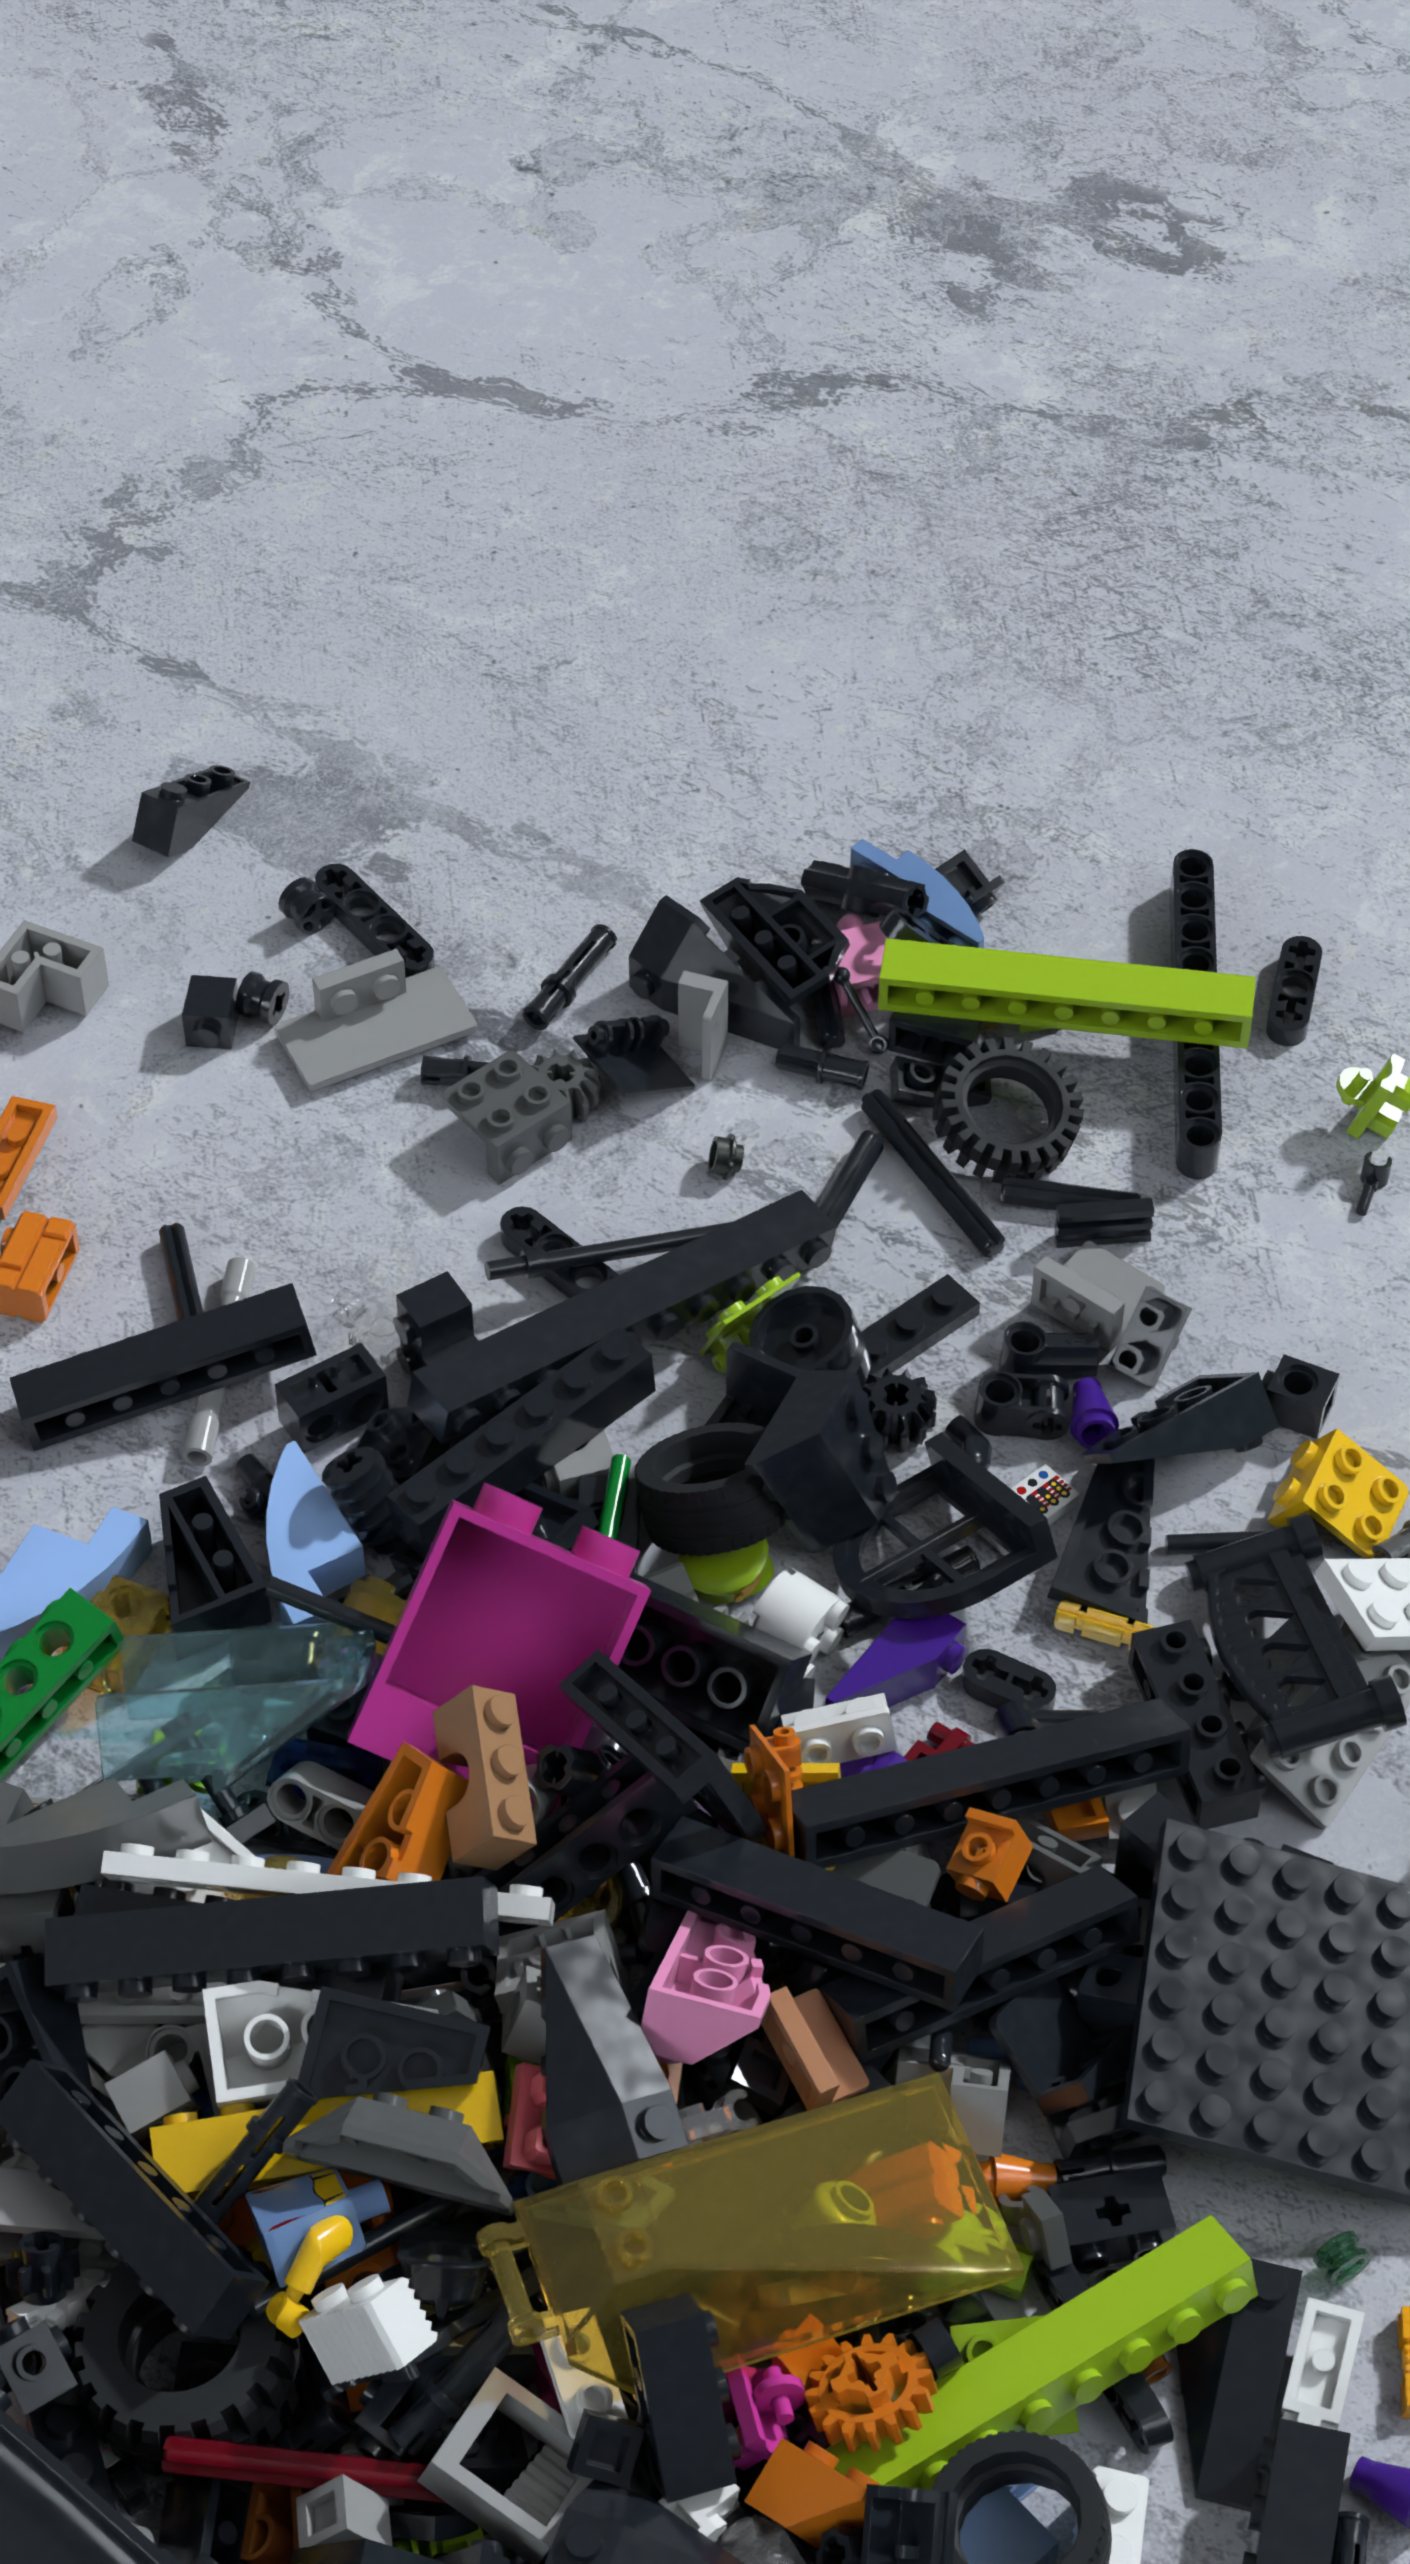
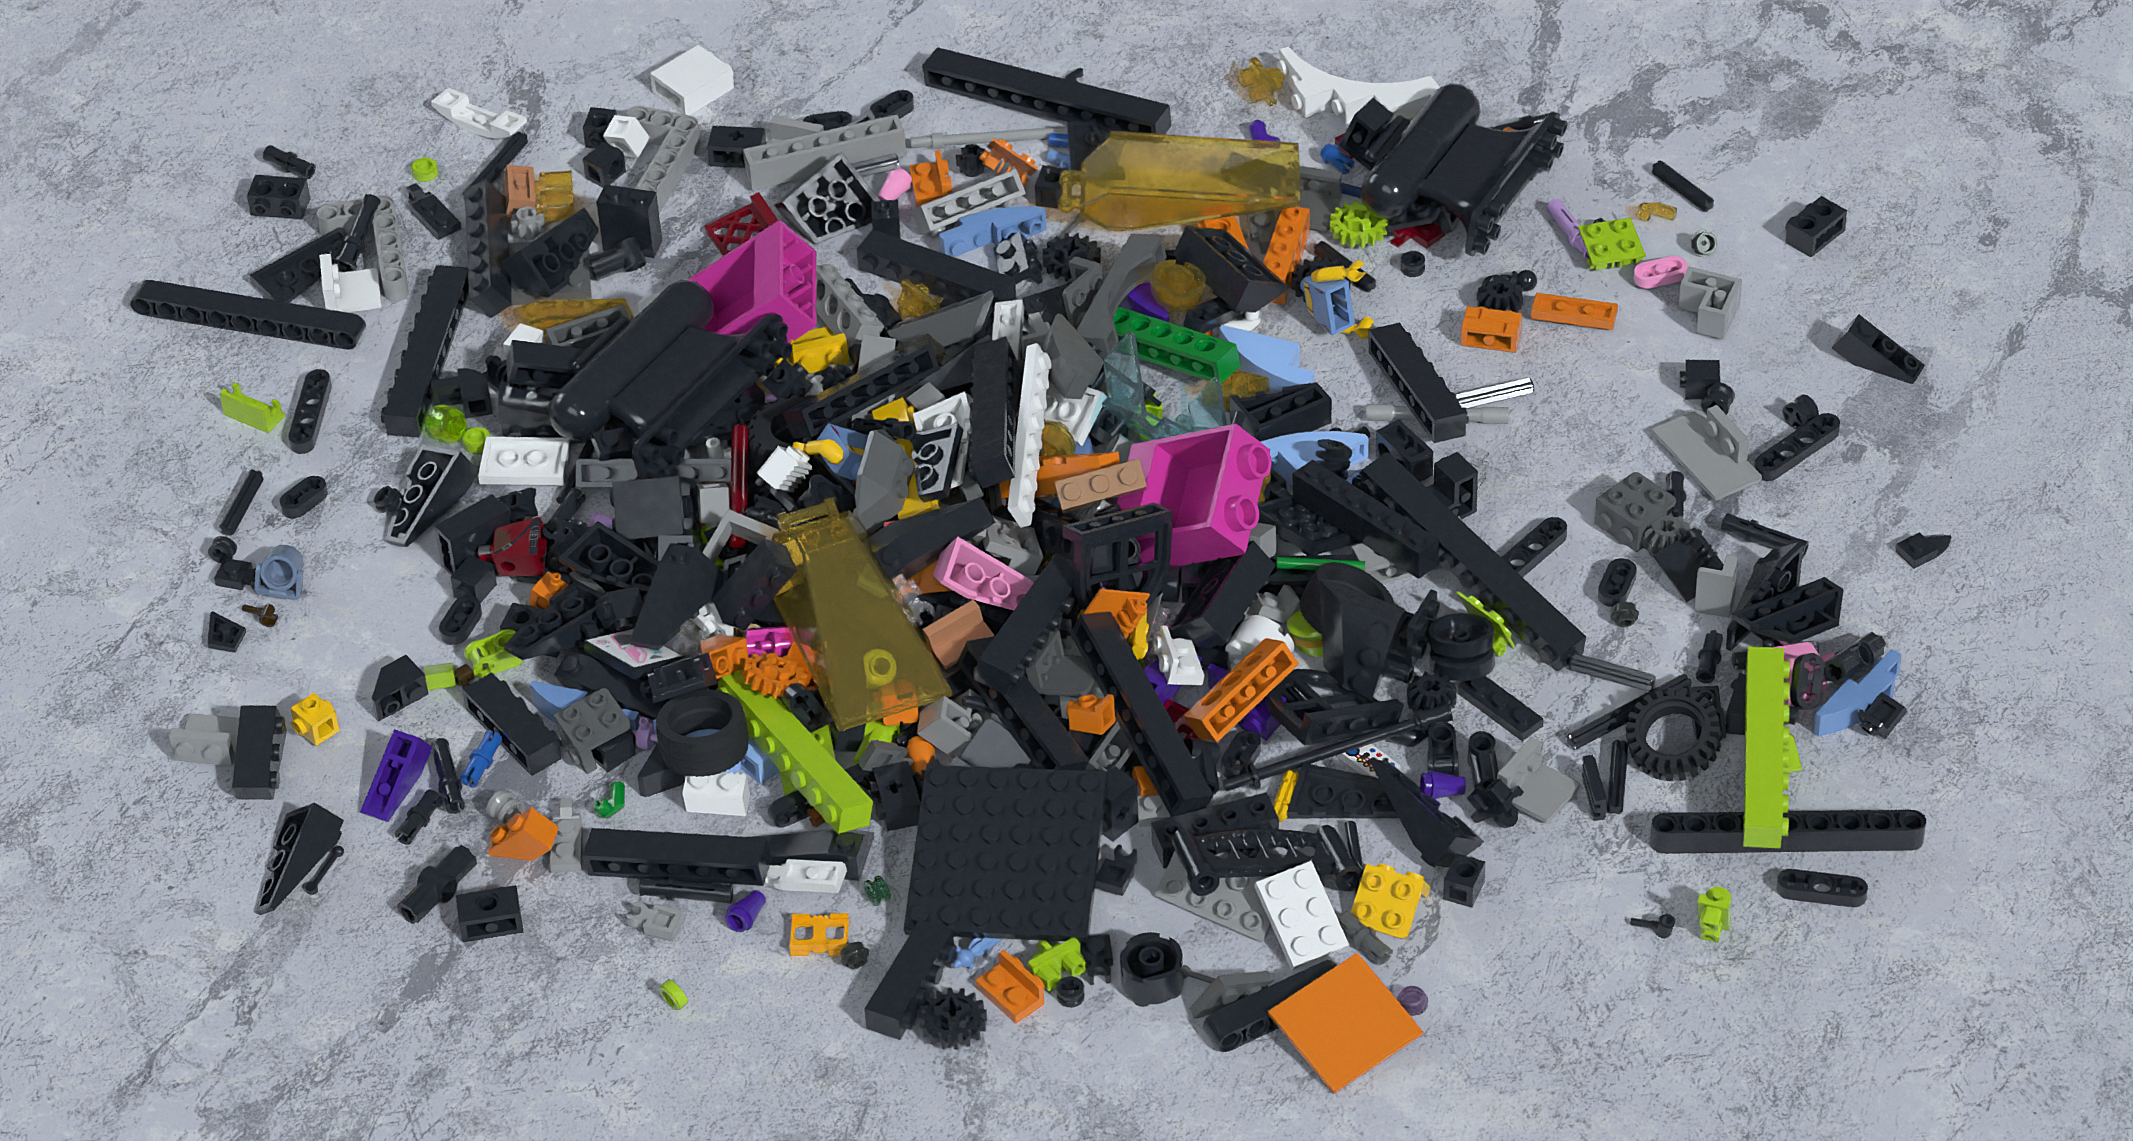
camera: 90 degrees right, 5 degrees down
black bar [484,1222,731,1281] -> none
none -> orange brick [1183,638,1299,742]
none -> black bar [1222,703,1453,792]
none -> black plate [1598,558,1637,607]
none -> black plate [1896,532,1952,569]

